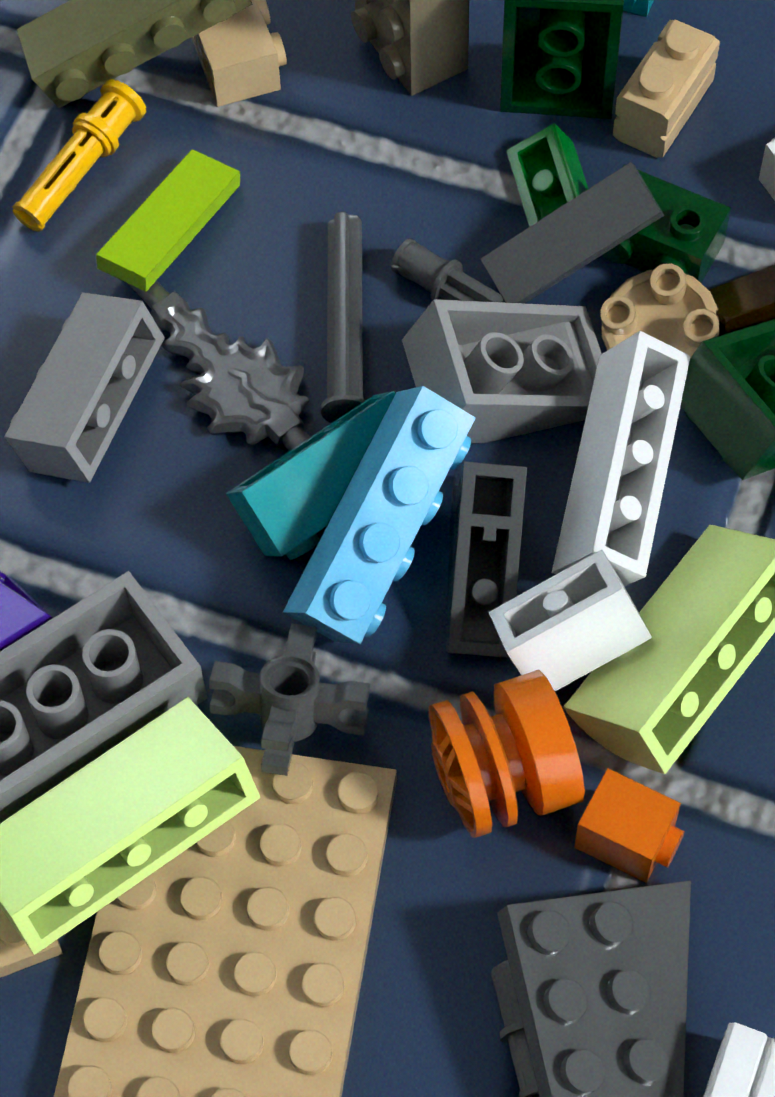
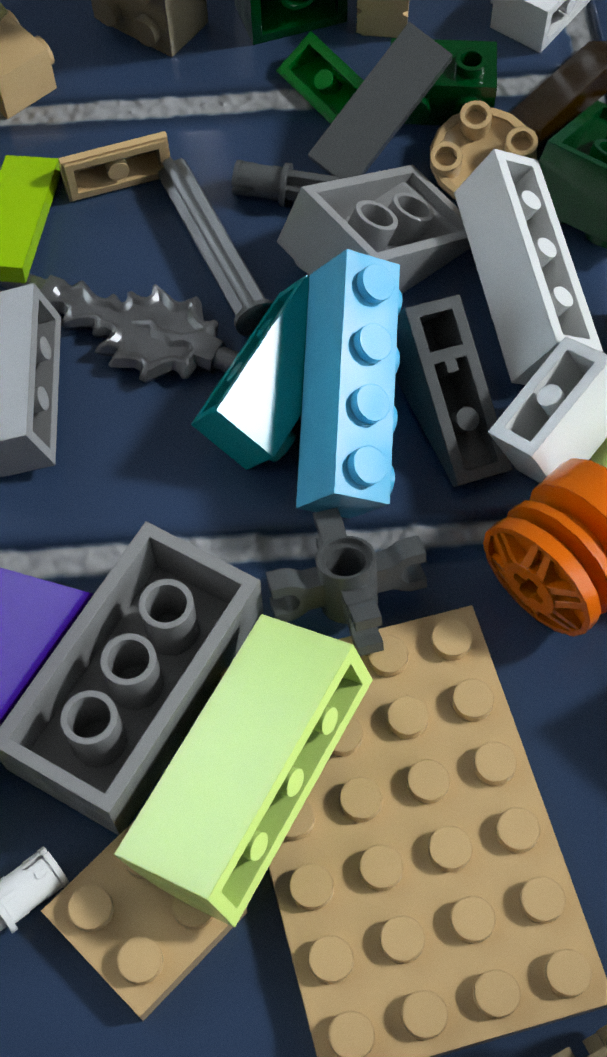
camera: 25 degrees left, 0 degrees up
none -> tan slope [58,131,170,202]

